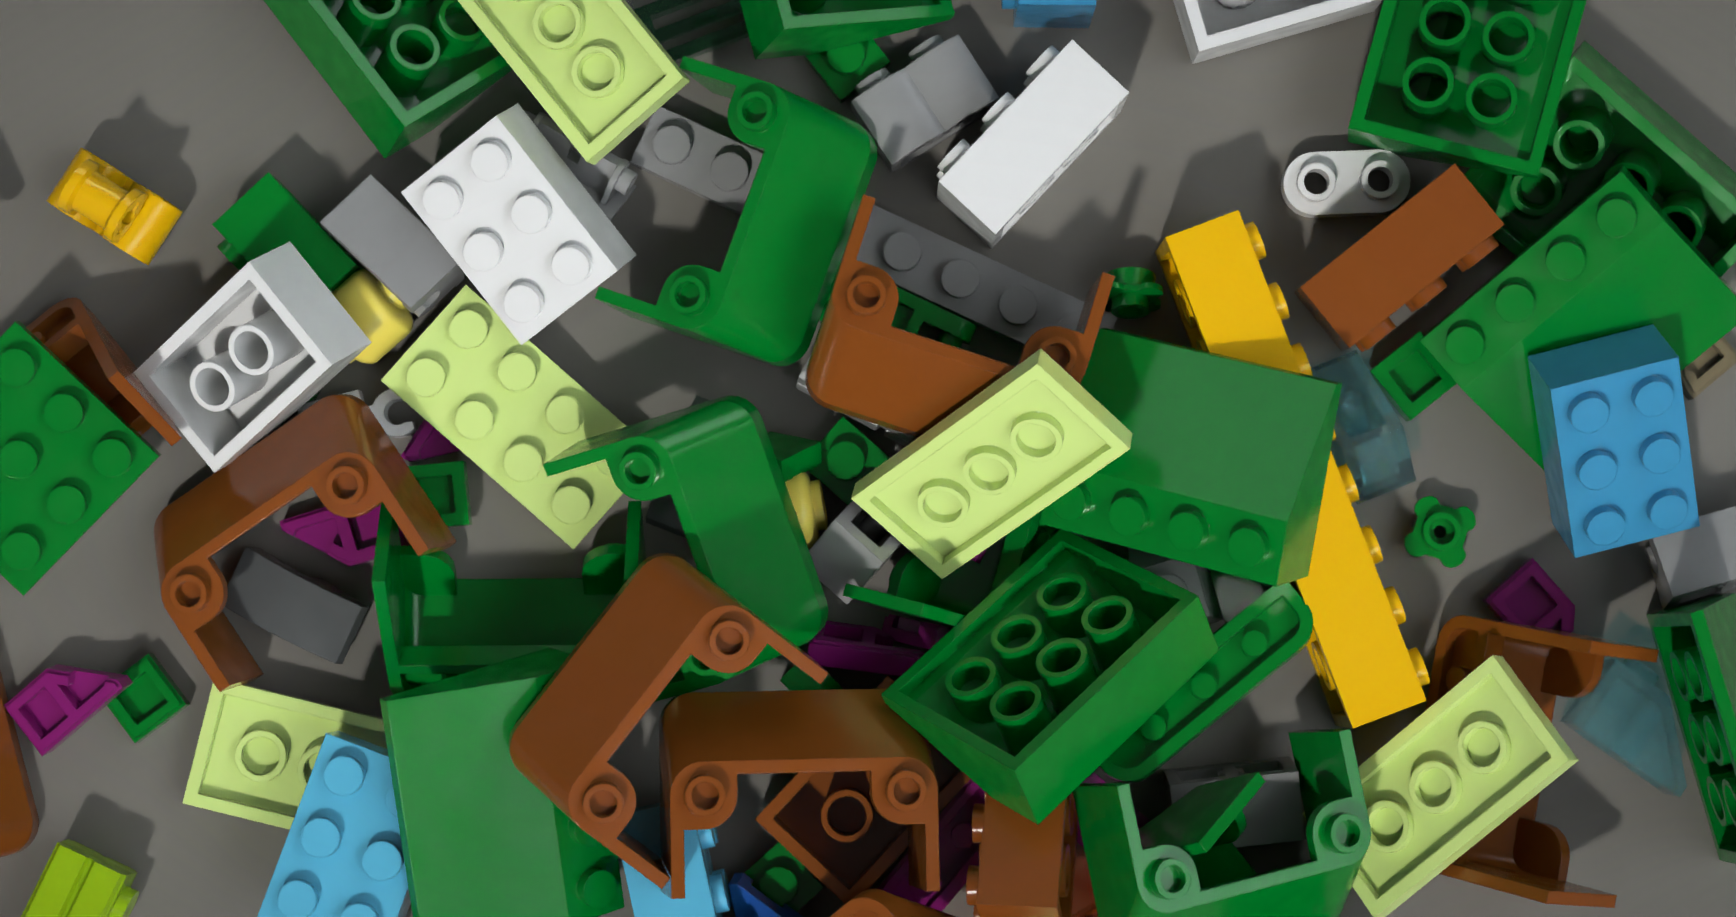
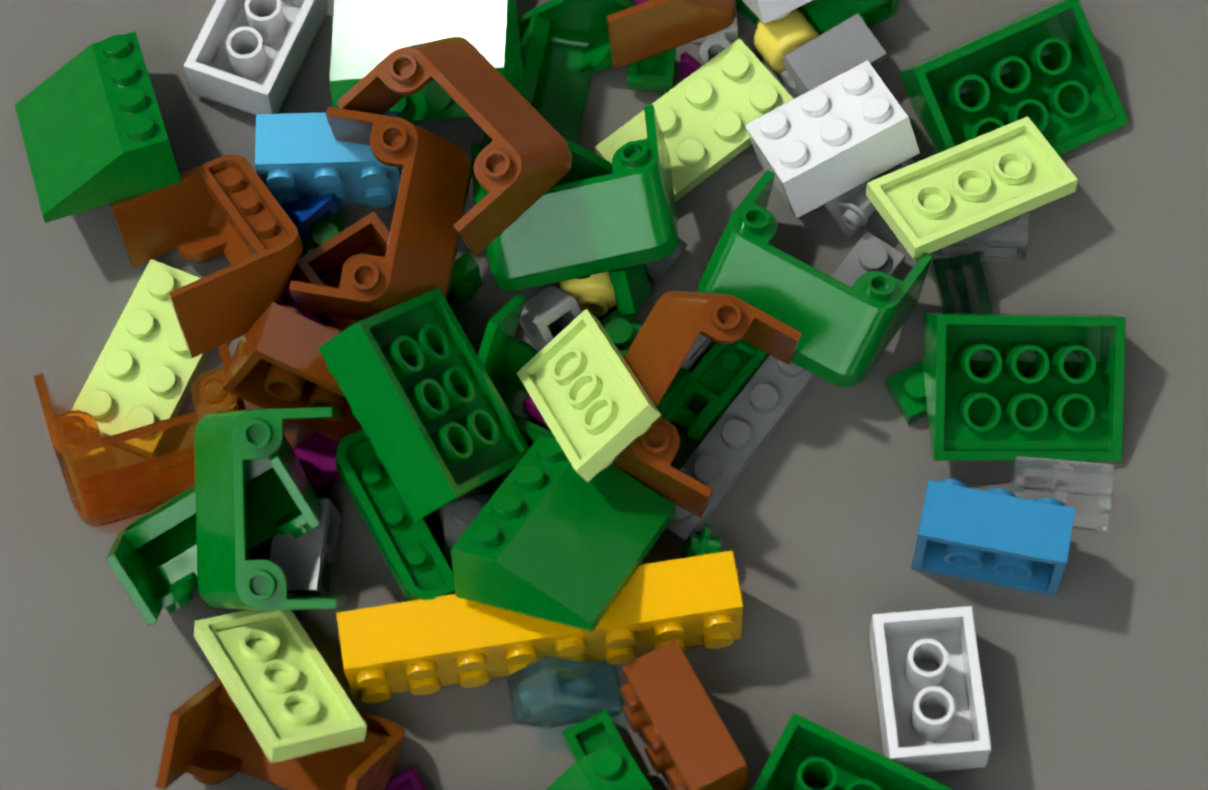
camera: 100 degrees right, 20 degrees down
magenta tile [808,621,925,676] -> none
light grey brick [851,34,1000,173] -> none
white brick [936,39,1129,249] -> none
white plate [1281,149,1411,218] -> none
green plate [1404,496,1476,568] -> none

